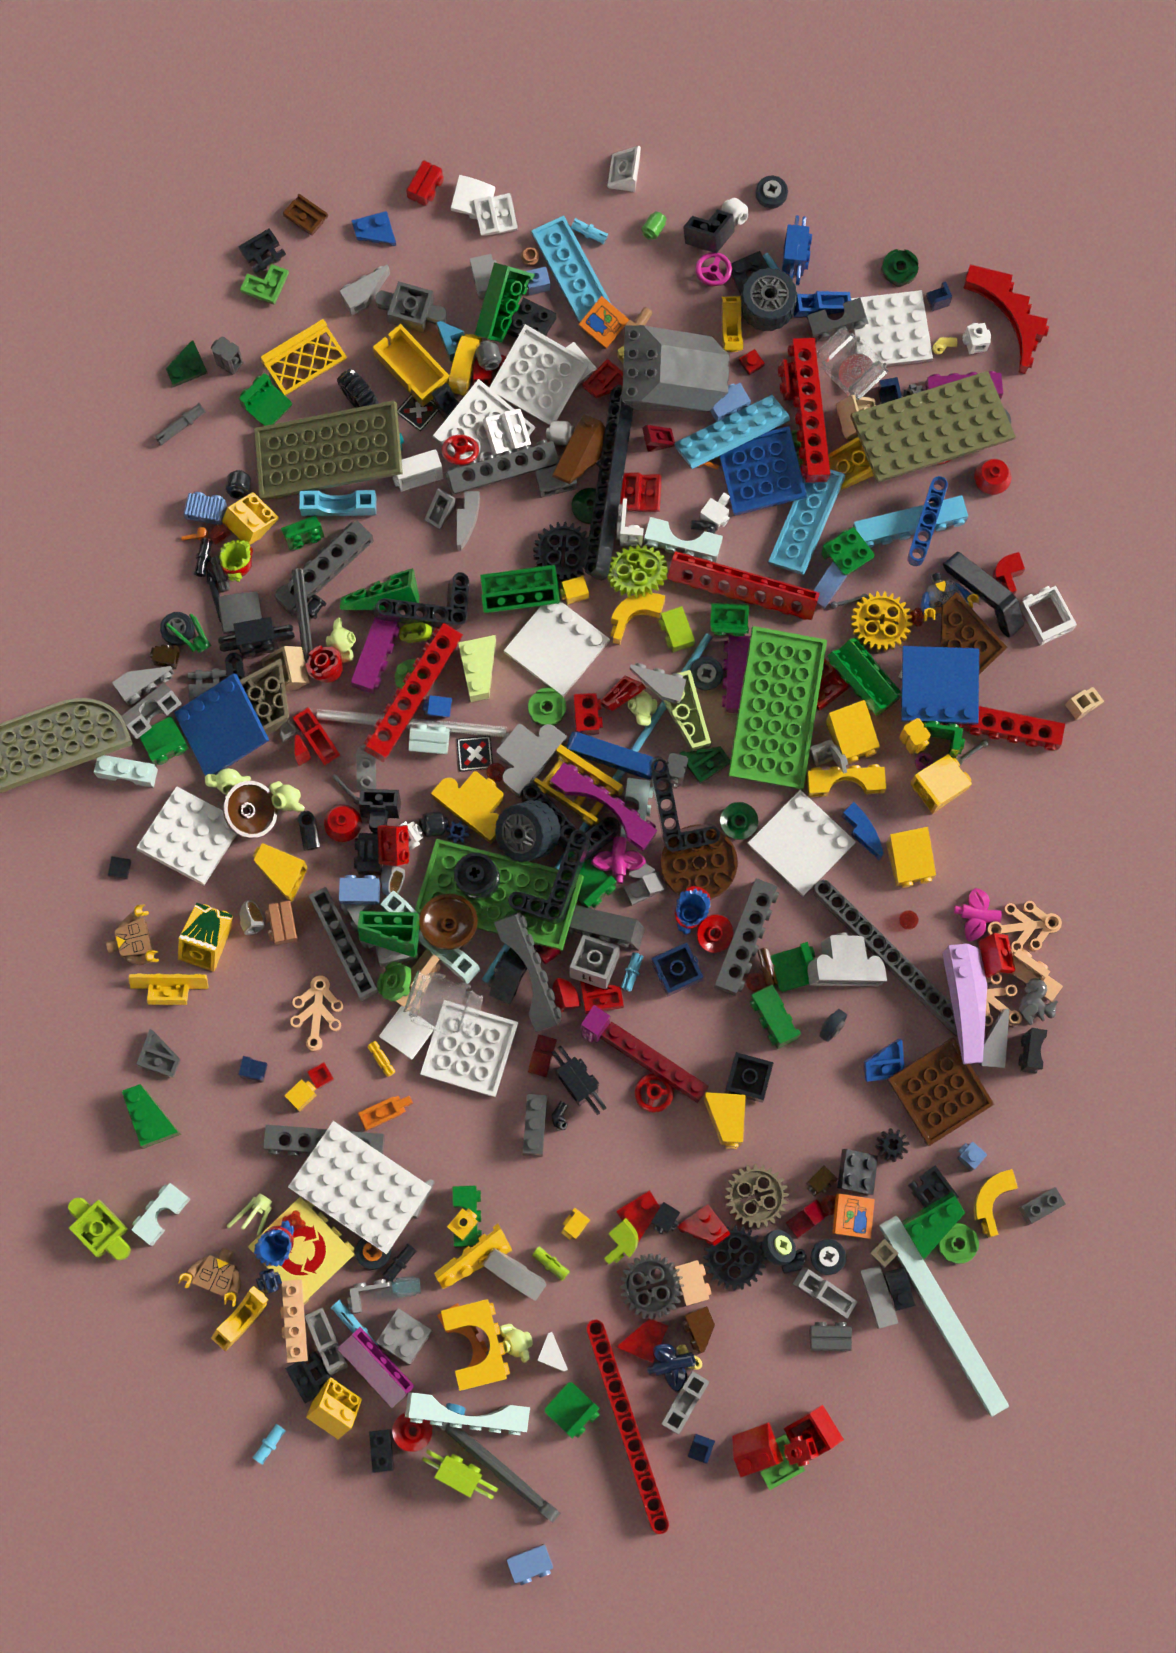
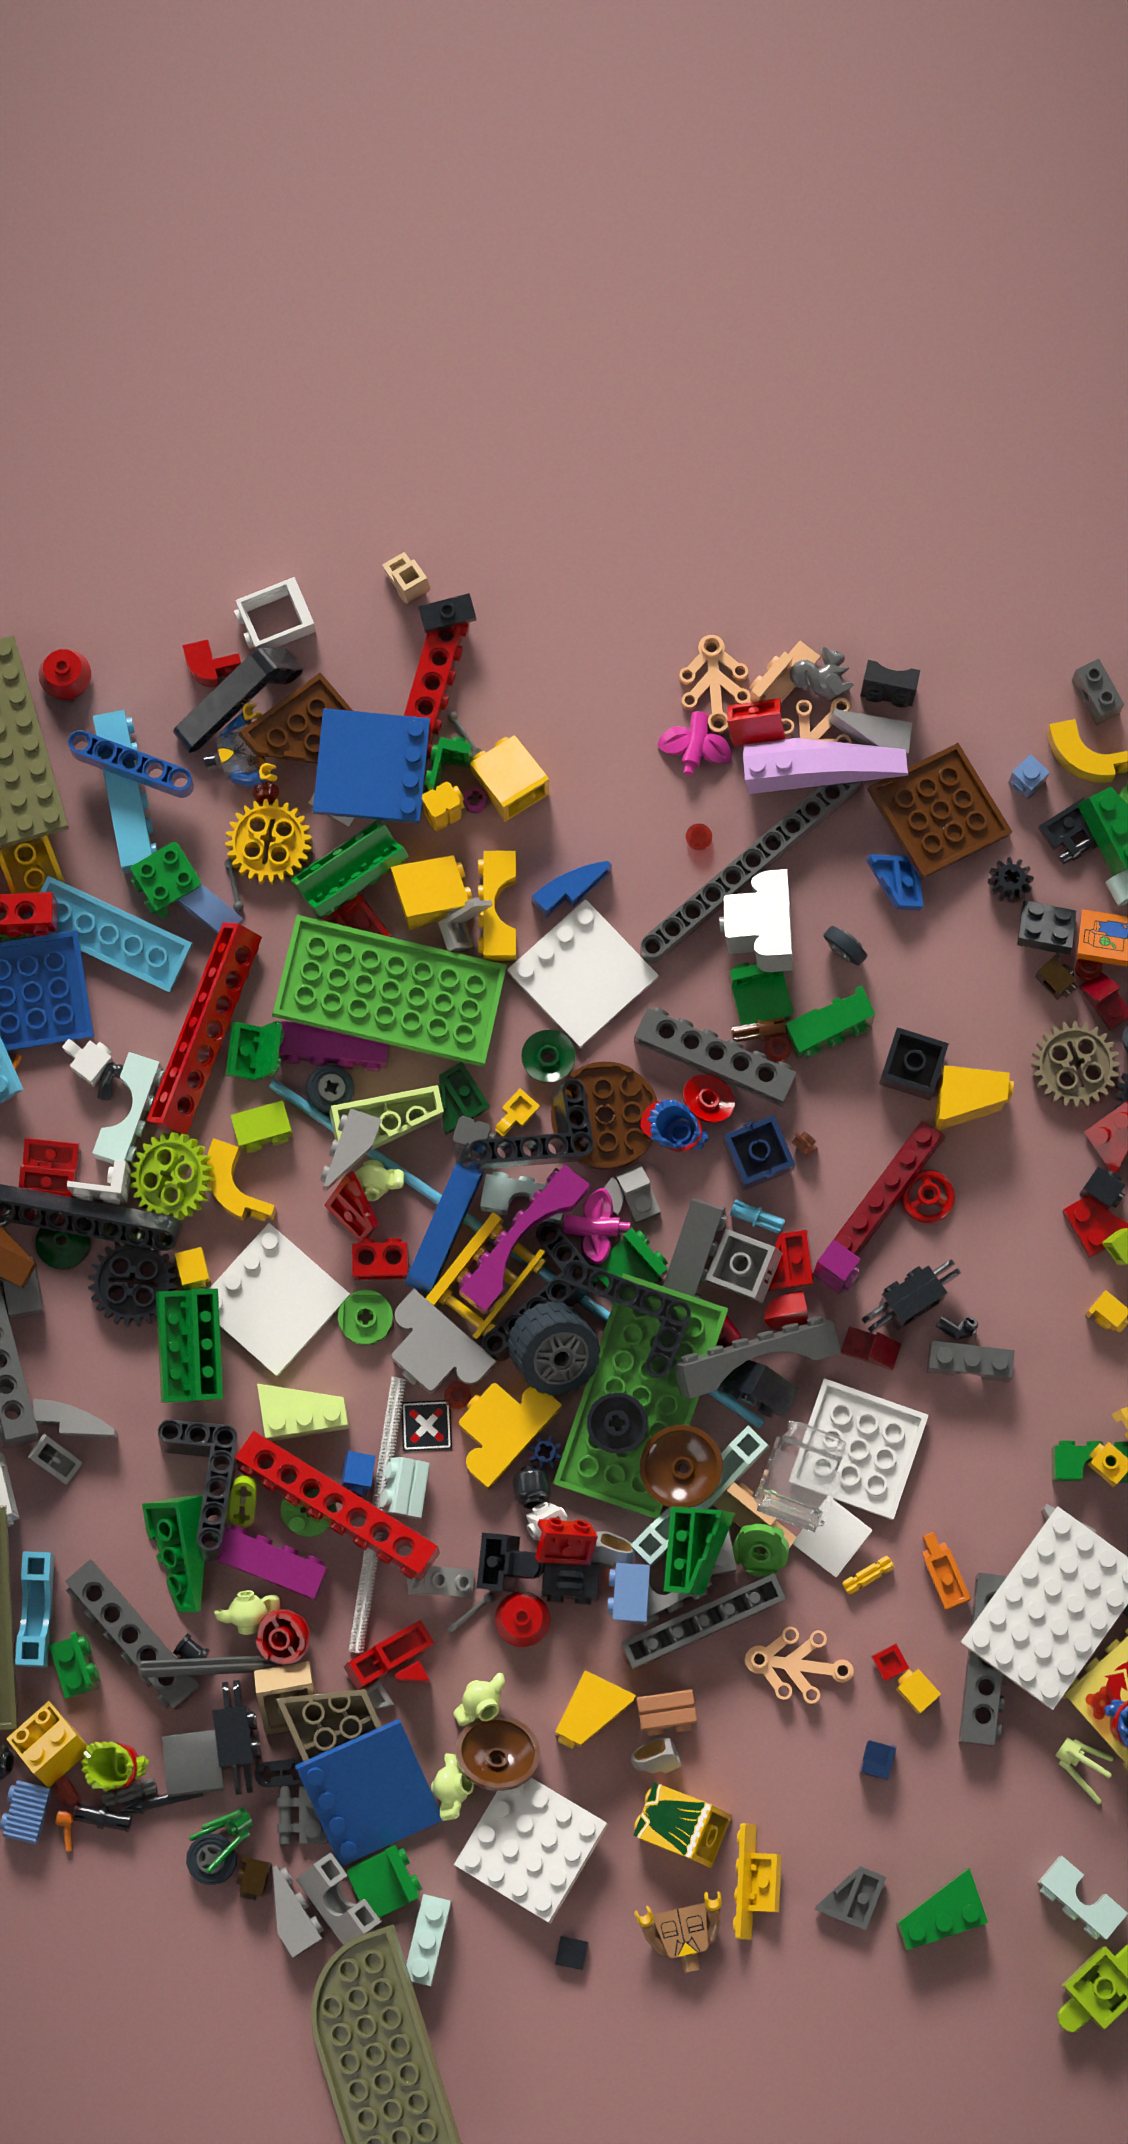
camera: 85 degrees left, 0 degrees up
black piece [298,811,320,851] -> none
yellow slope [886,827,936,888] -> none
none -> black plate [418,593,477,634]
none -> yellow plate [495,1088,540,1137]
none -> copper plate [792,1131,818,1156]

